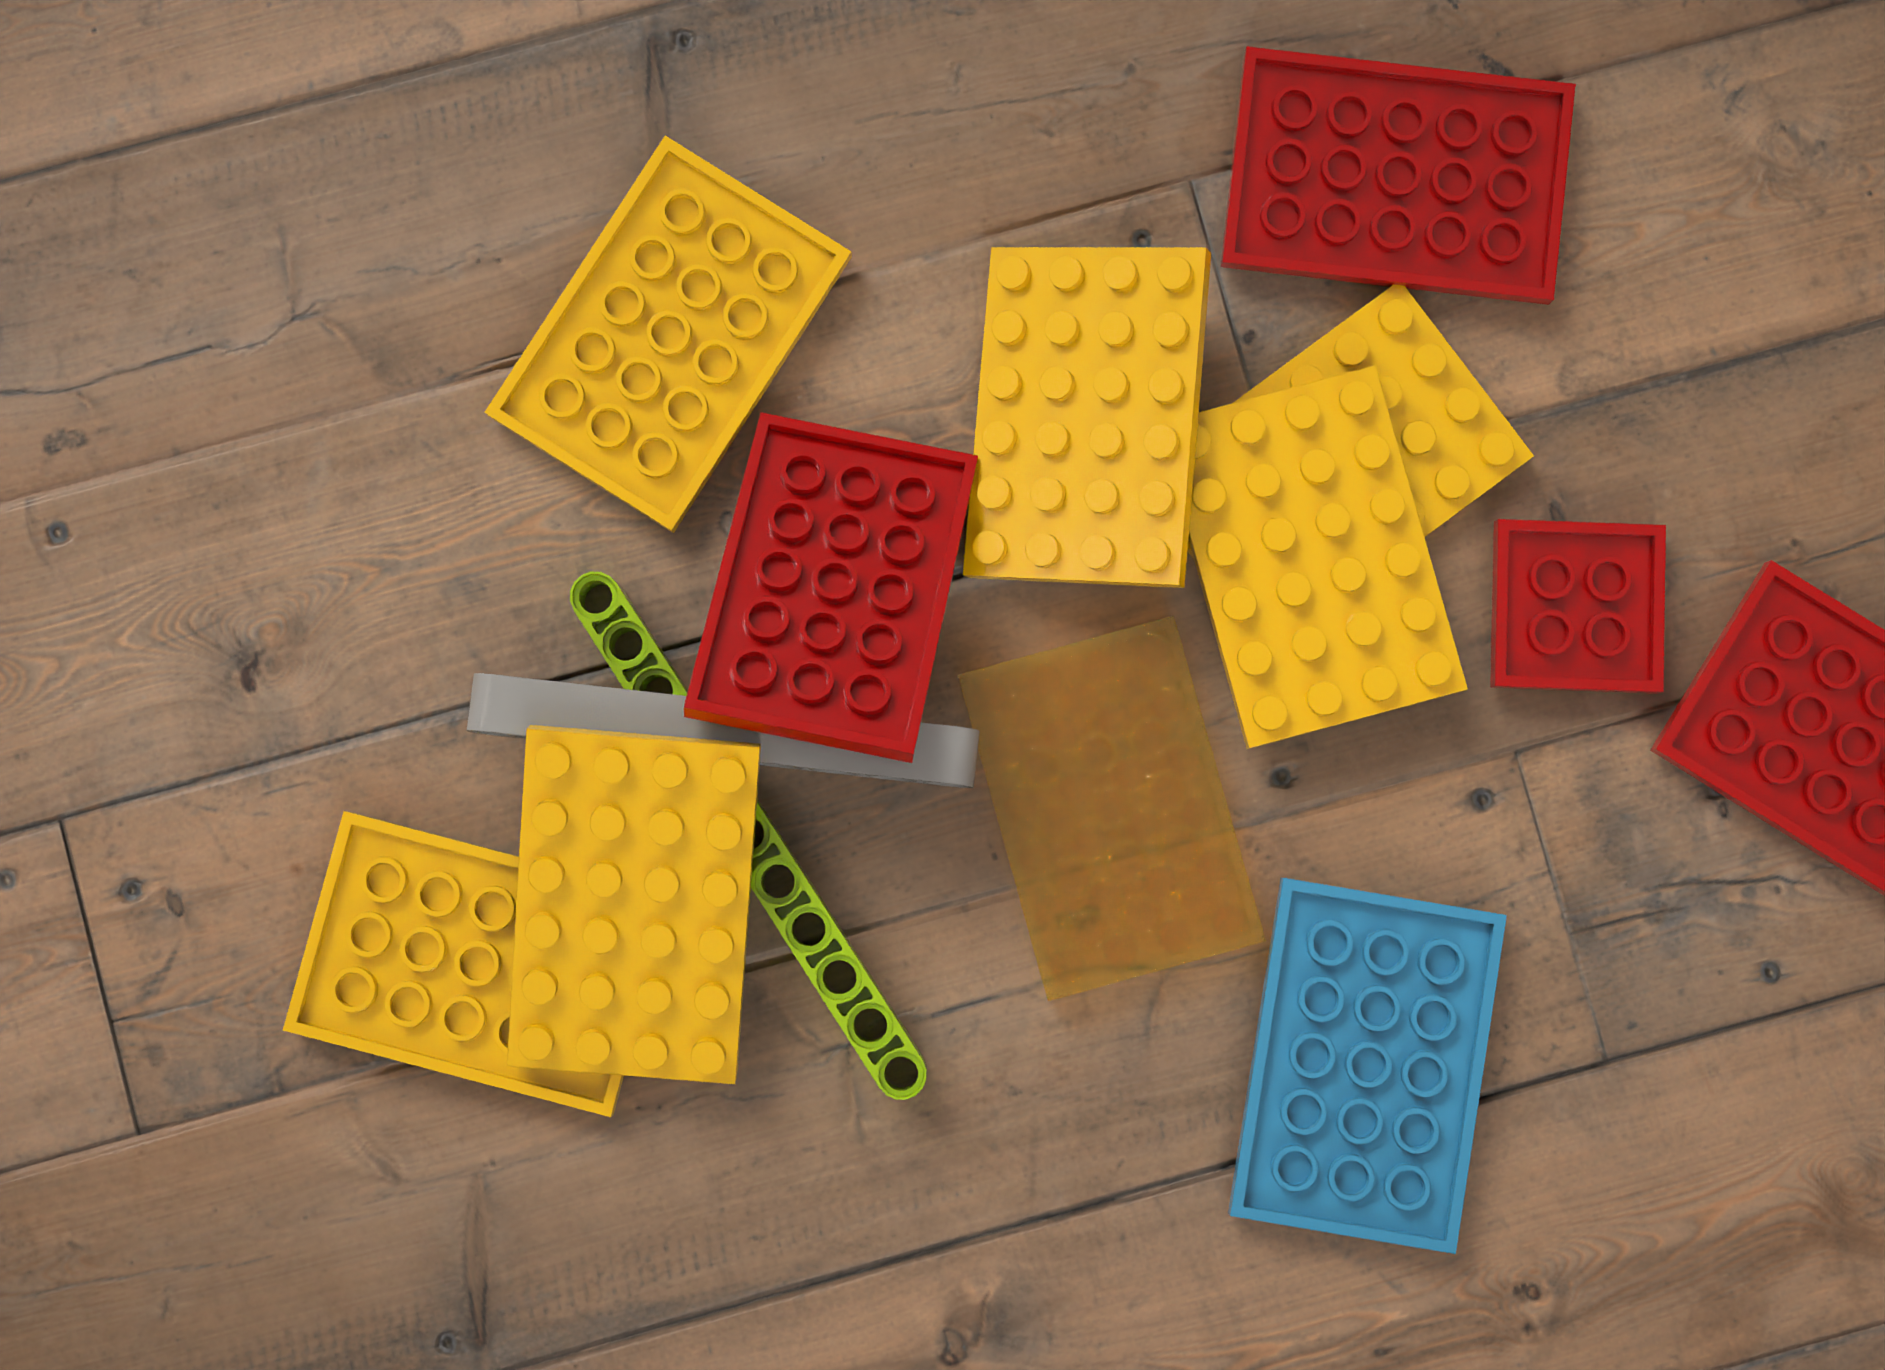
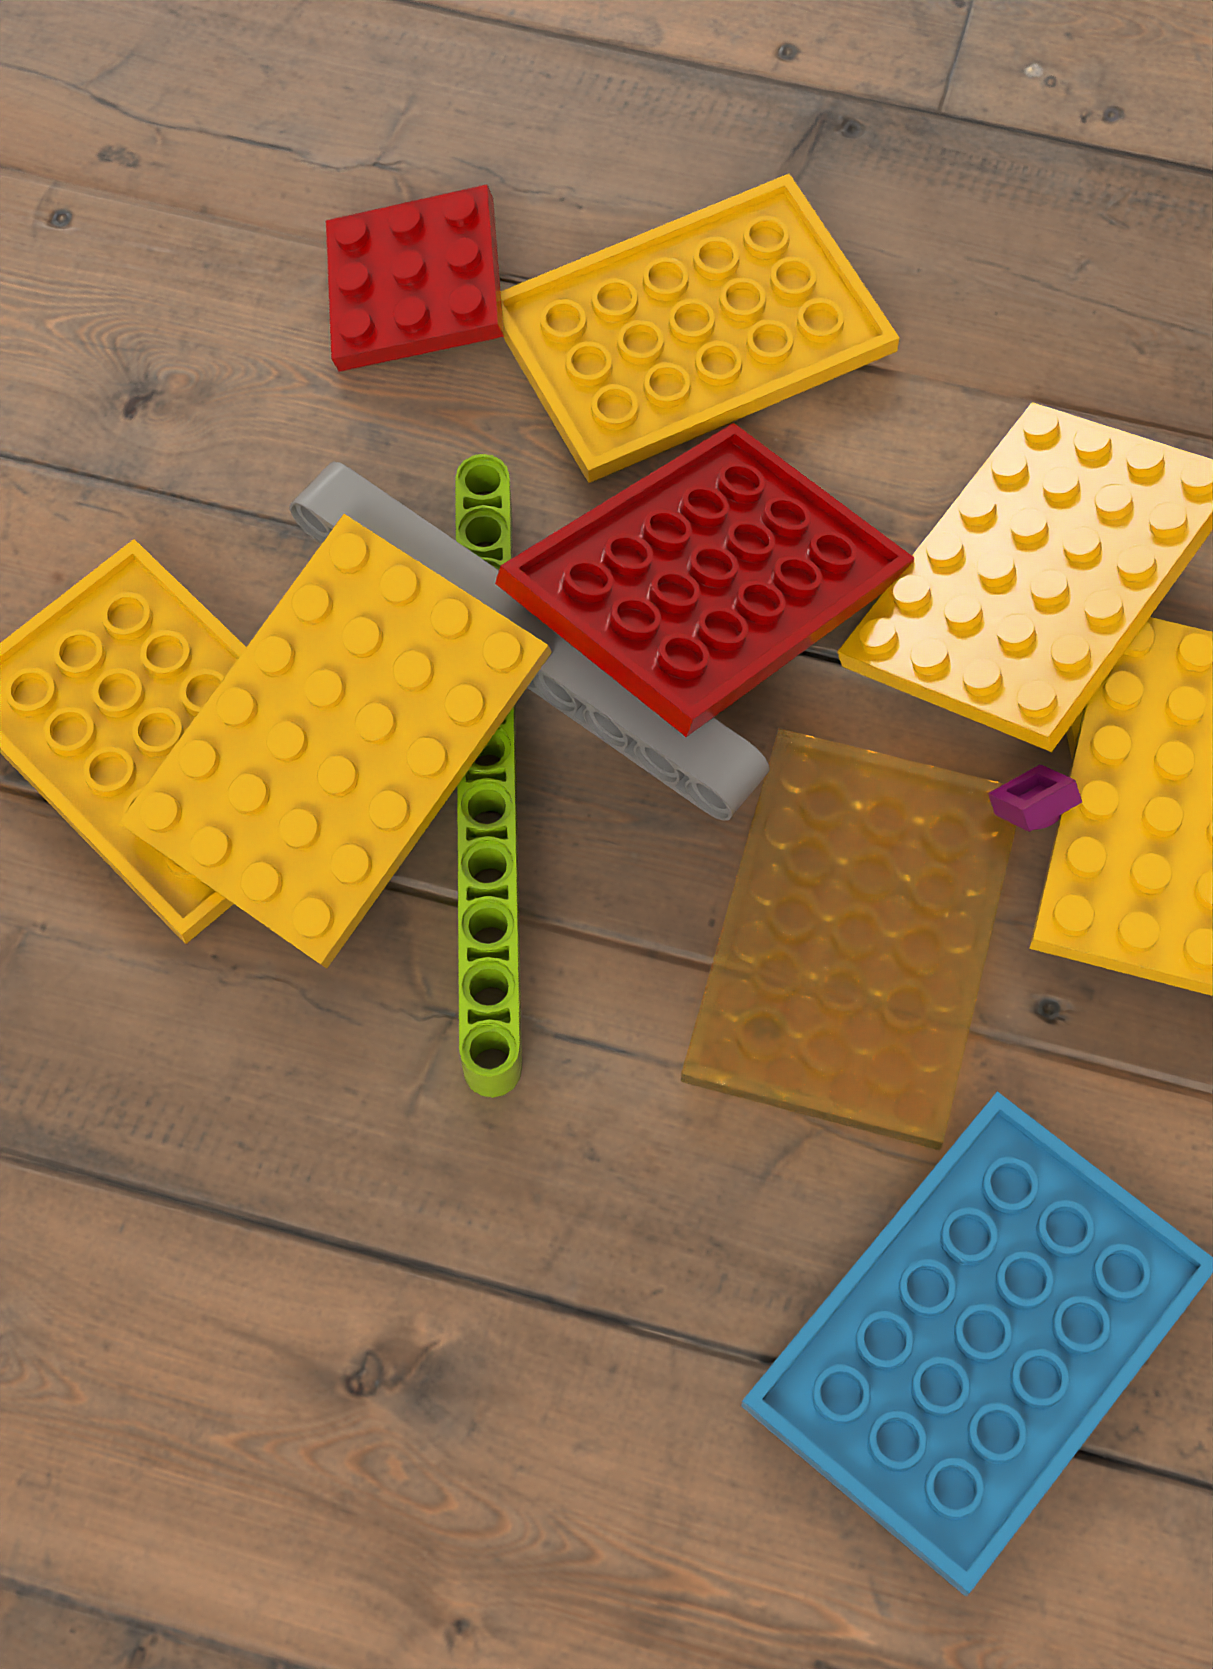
camera: 30 degrees right, 20 degrees down
none -> red plate [326,184,504,372]
none -> magenta plate [988,764,1082,832]

